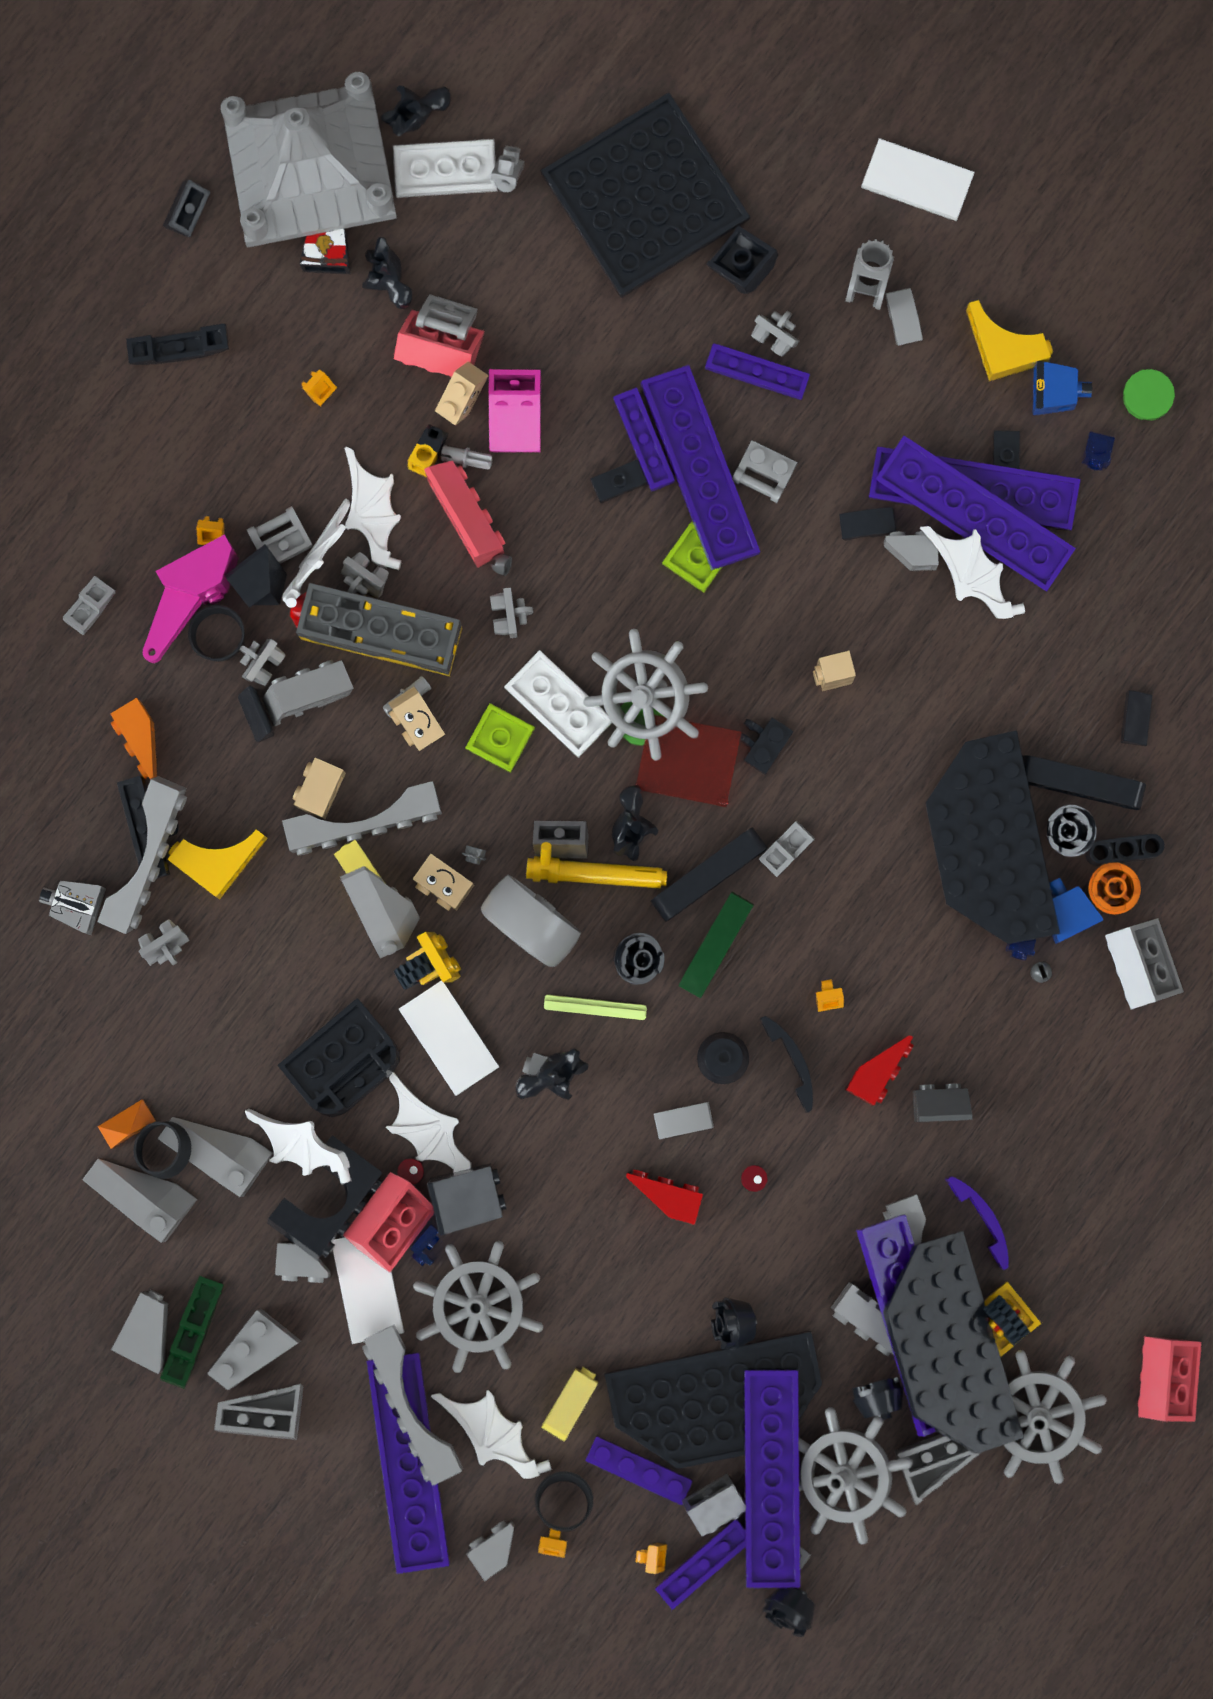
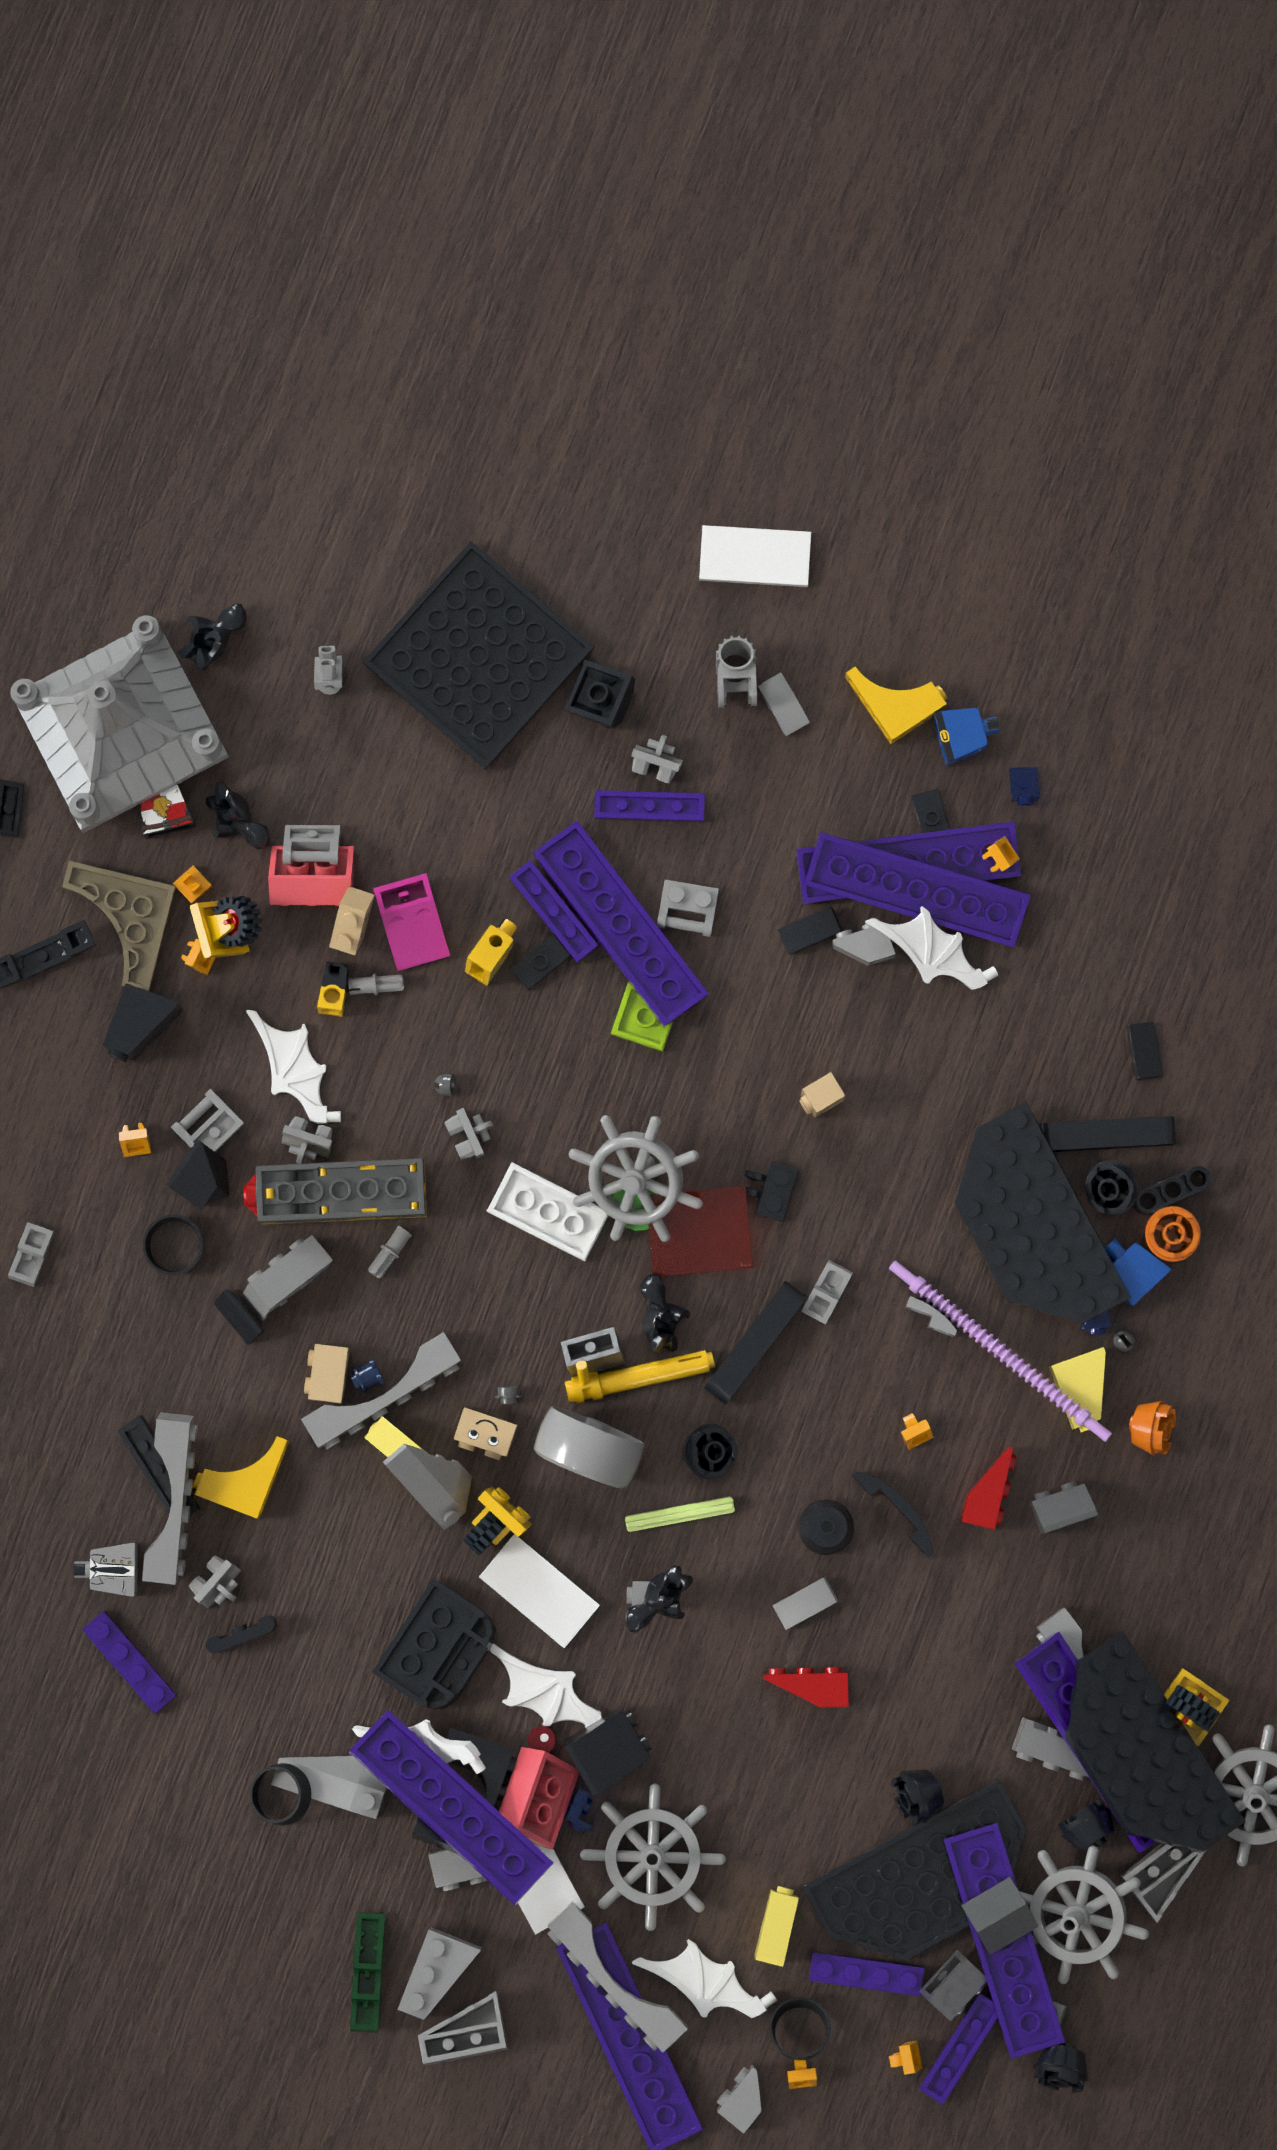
camera: 20 degrees left, 0 degrees up
light grey wedge [82,1159,197,1243] -> none
orange slope [98,1099,156,1149] -> none
orange slope [111,698,157,780] -> none
light grey slope [112,1290,168,1374] -> none
dark pink slope [143,535,239,663] -> none
light grey hips [239,639,285,686] -> none
white animal [282,499,350,608] -> none
tan brick [388,687,445,751] -> none
white tile [393,139,497,197] -> none
coral slope [424,460,506,568] -> none
lime tile [465,703,535,773] -> none
dark green slope [678,892,754,999] -> none
dark red tile [741,1165,767,1192] -> none
dark purple slope [945,1176,1008,1270] -> none
light grey slope [1105,918,1184,1009] -> none
bright green tile [1123,369,1175,421] -> none
none -> dark tan plate [62,861,176,992]
none -> dark purple plate [82,1611,177,1714]
none -> black slope [103,983,183,1063]
none -> light orange tile [173,865,212,905]
none -> plate [190,896,262,959]
none -> black plate [206,1616,277,1653]
none -> dark purple plate [349,1710,554,1906]
none -> dark blue brick [350,1358,384,1393]
none -> yellow torso [465,919,517,986]
none -> lavender hose [889,1260,1112,1442]
none -> light grey slope [905,1296,957,1337]
none -> dark grey slope [961,1877,1039,1955]
none -> light orange tile [982,836,1020,872]
none -> light yellow slope [1049,1347,1106,1432]
none -> orange cone [1129,1401,1176,1456]

